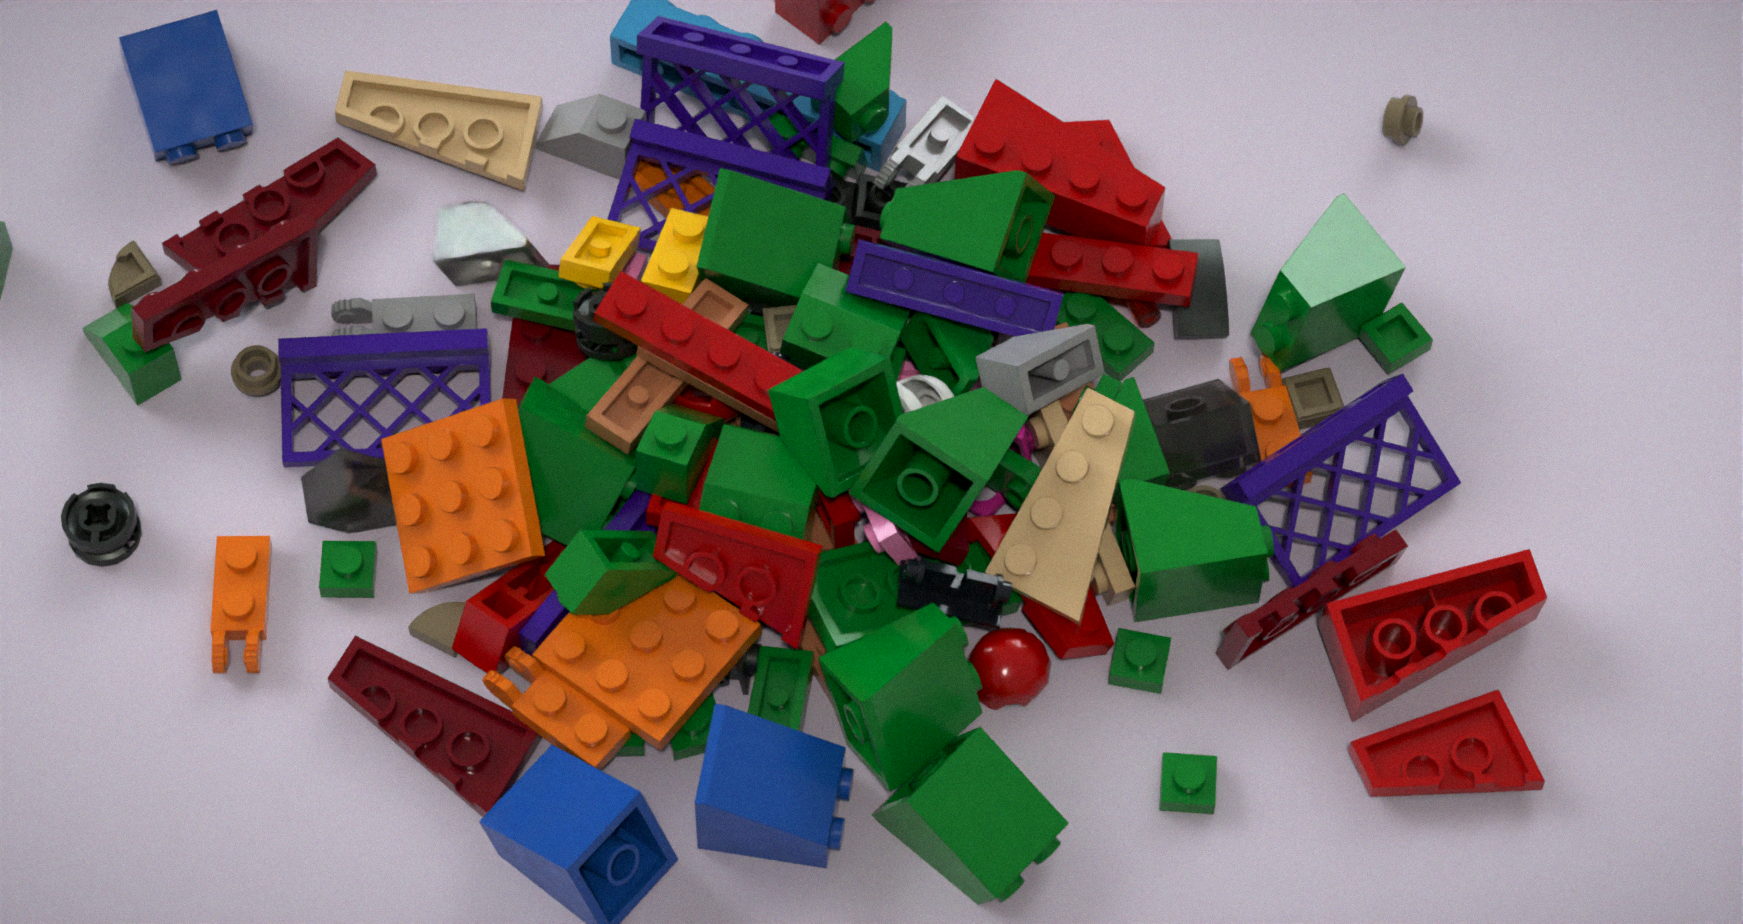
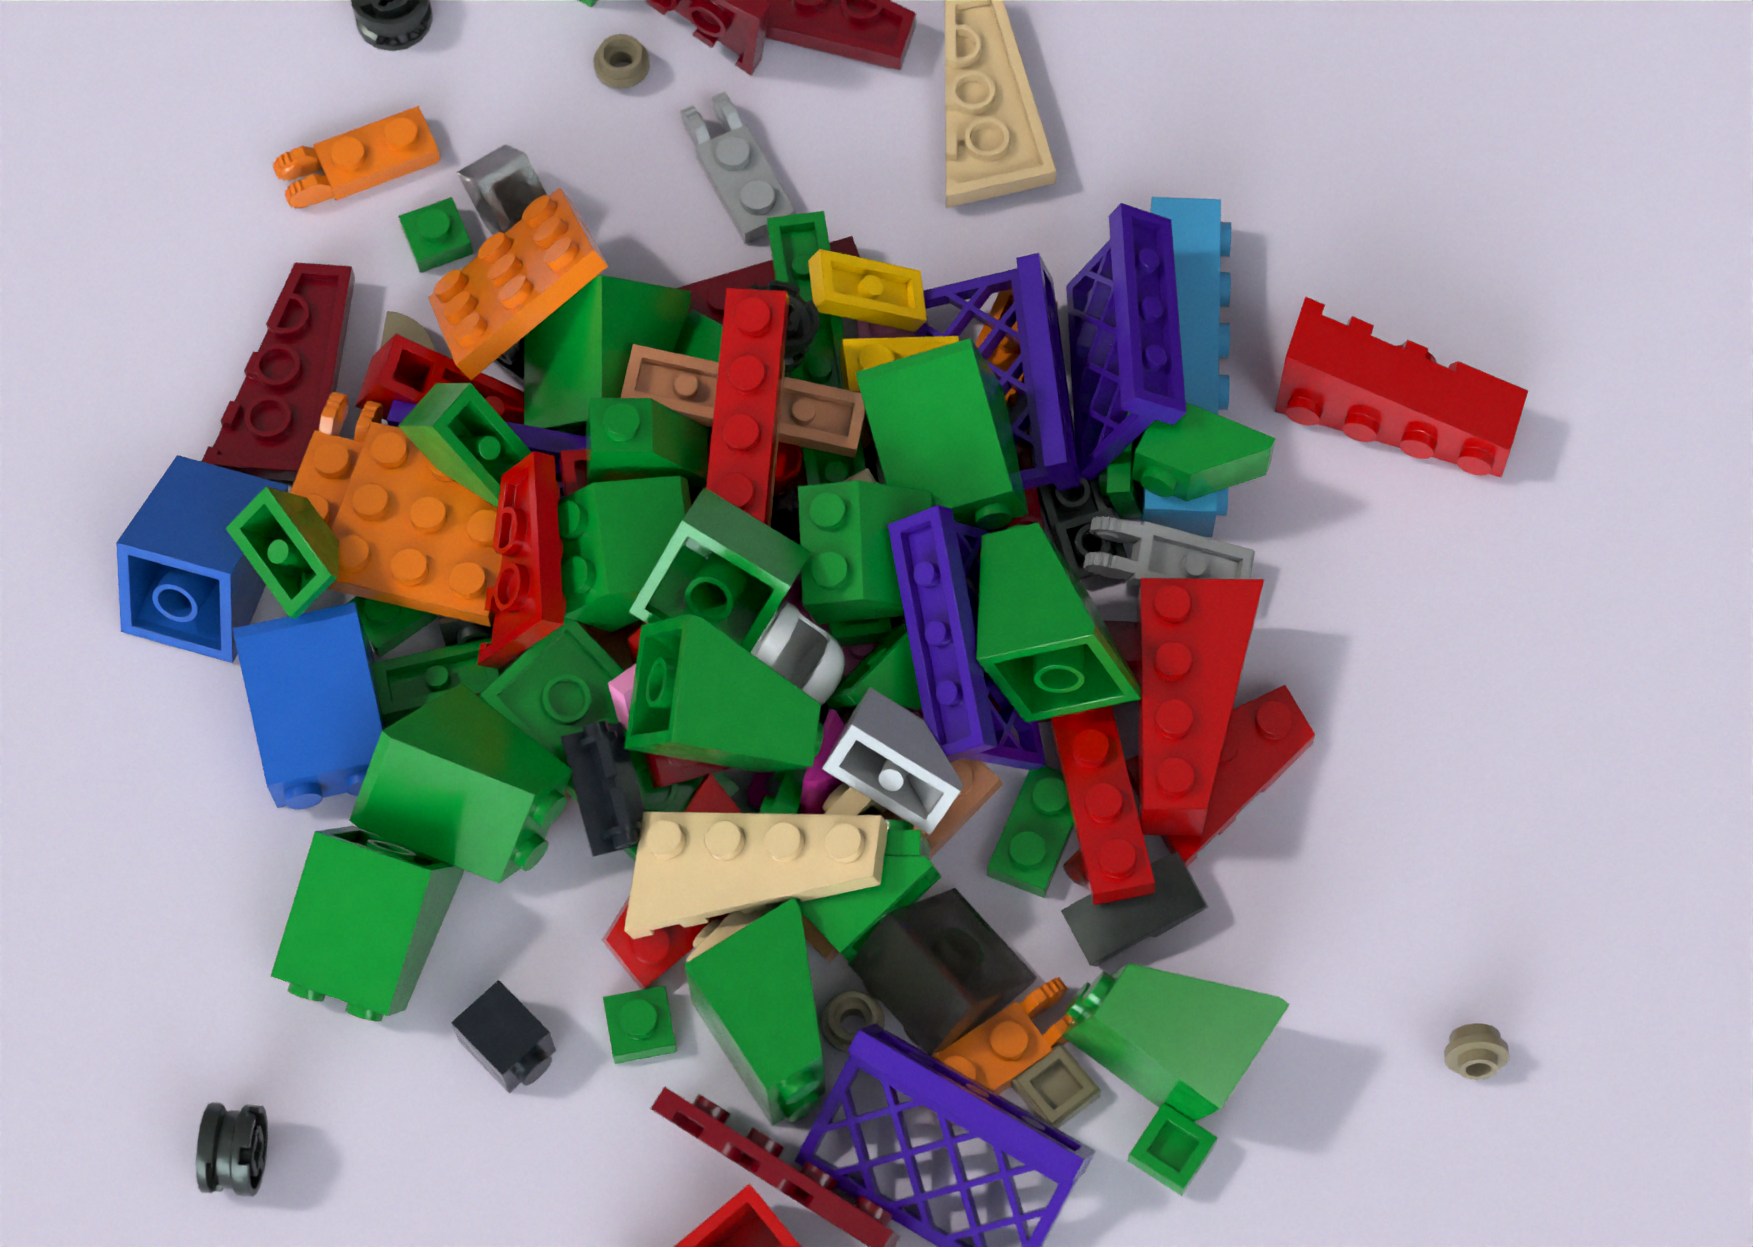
camera: 70 degrees right, 5 degrees up
dark purple fence [278,328,491,468] -> none
clear smoke slope [433,201,549,287] -> none
light grey slope [535,94,646,180] -> none
red hair [966,627,1052,710] -> none
green plate [1159,752,1217,814] -> none
none -> green slope [225,486,339,619]
none -> black brick [451,980,556,1093]

